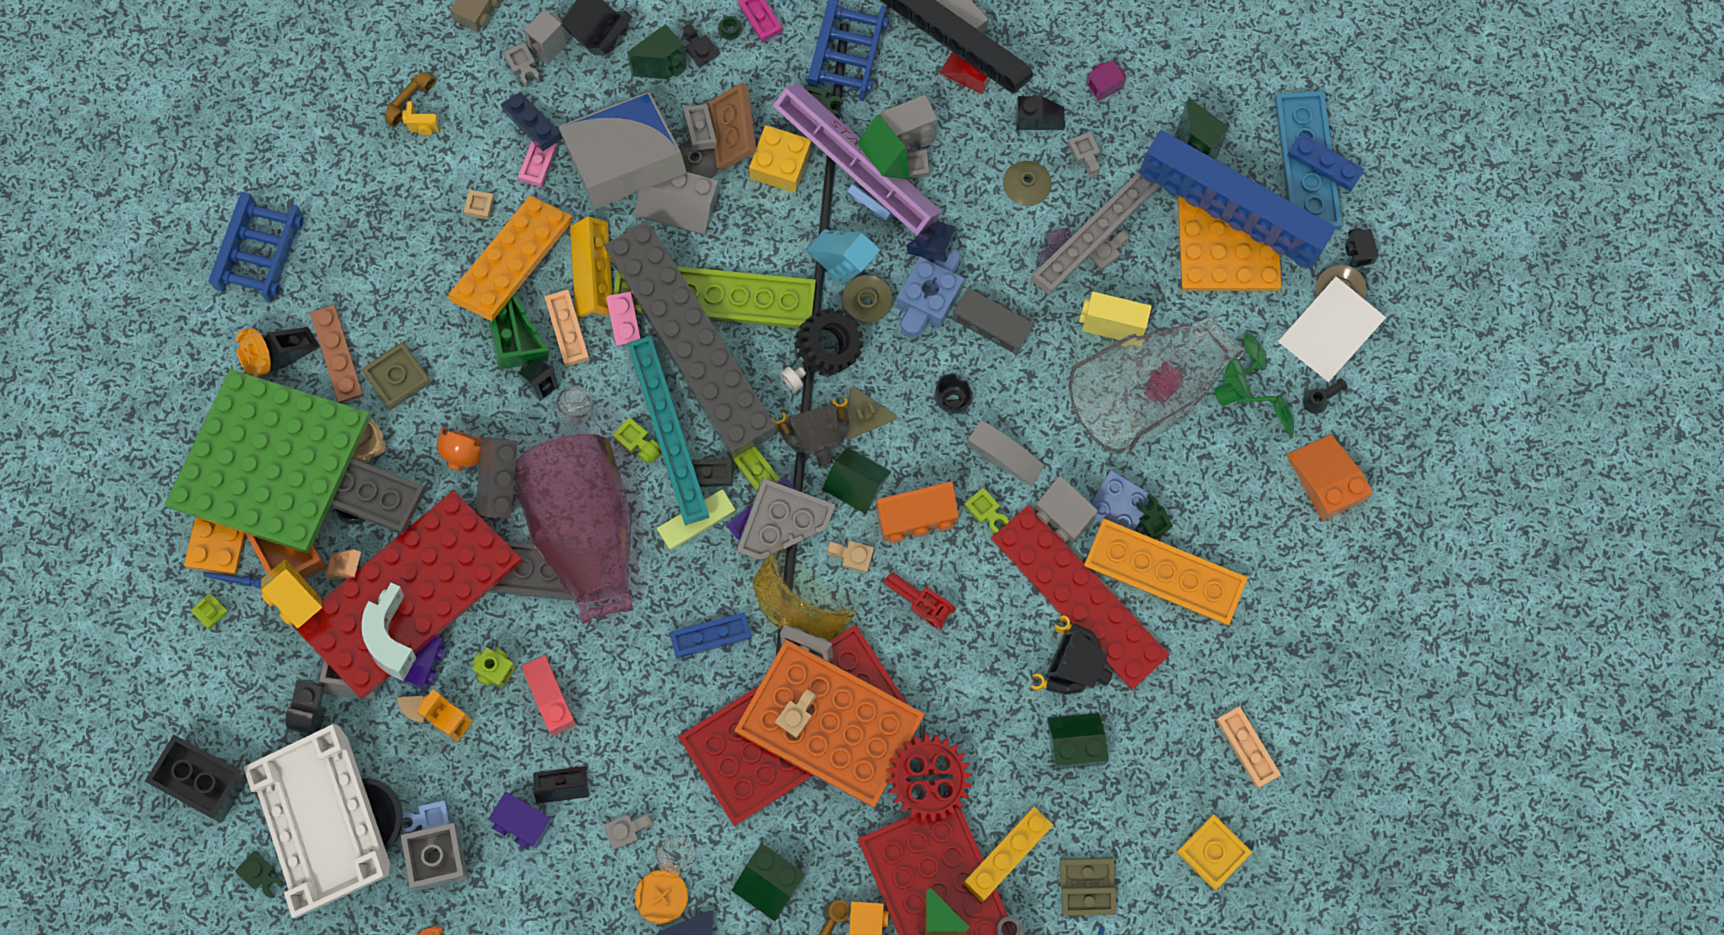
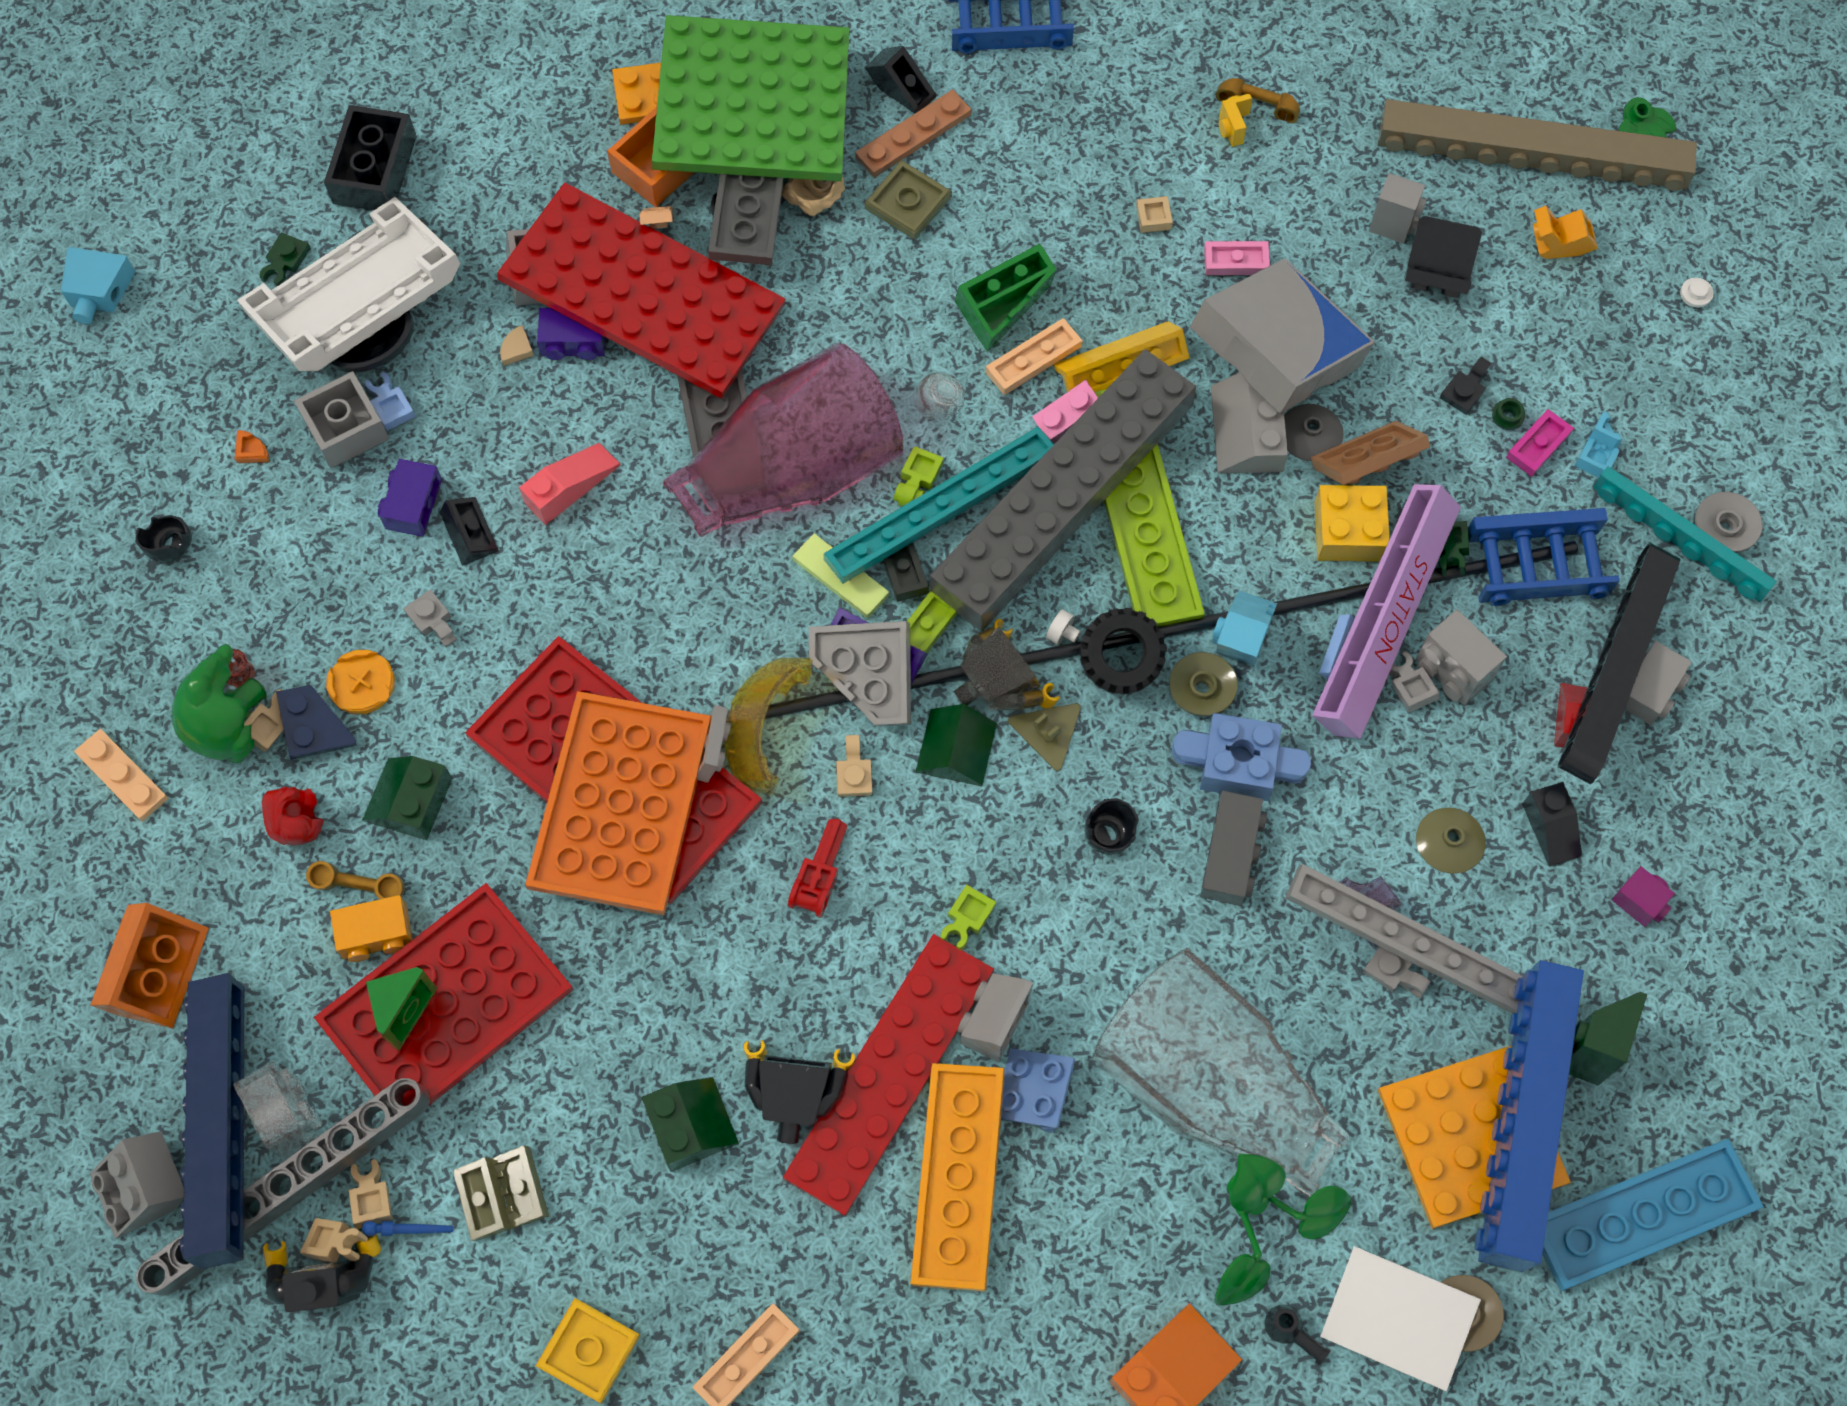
camera: 75 degrees right, 5 degrees down
lime tile [190,593,229,630] -> none
blue piece [203,572,262,588] -> none
light orange tile [236,328,270,378] -> none
yellow brick [260,559,322,629] -> none
black brick [286,679,326,735] -> none
light aqua arch [362,583,416,681] -> none
light orange brick [417,690,474,743] -> none
orange cylinder [437,427,482,471] -> none
light orange plate [448,196,572,321] -> none
lime brick [472,647,516,690] -> none
dark grey brick [475,437,518,518] -> none
dark blue plate [500,92,563,151] -> none
light grey plate [503,42,540,87] -> none
black slope [518,357,559,402] -> none
dark green slope [627,24,687,79] -> none
clear hair [655,835,697,875] -> none
blue plate [669,612,752,659] -> none
light grey plate [683,104,717,151] -> none
tan plate [775,689,816,739] -> none
green slope [857,114,910,179] -> none
orange slope [876,481,959,543] -> none
red gear [885,734,972,822] -> none
dark blue wing [906,222,958,262] -> none
yellow plate [963,807,1053,902] -> none
light grey slope [967,420,1045,487] -> none
light grey plate [1068,132,1100,178] -> none
light yellow brick [1079,291,1151,345] -> none
dark green plate [1136,494,1173,540] -> none
clear pink brick [1145,360,1184,405] -> none
blue plate [1287,133,1365,192] -> none
black brick [1345,228,1379,268] -> none

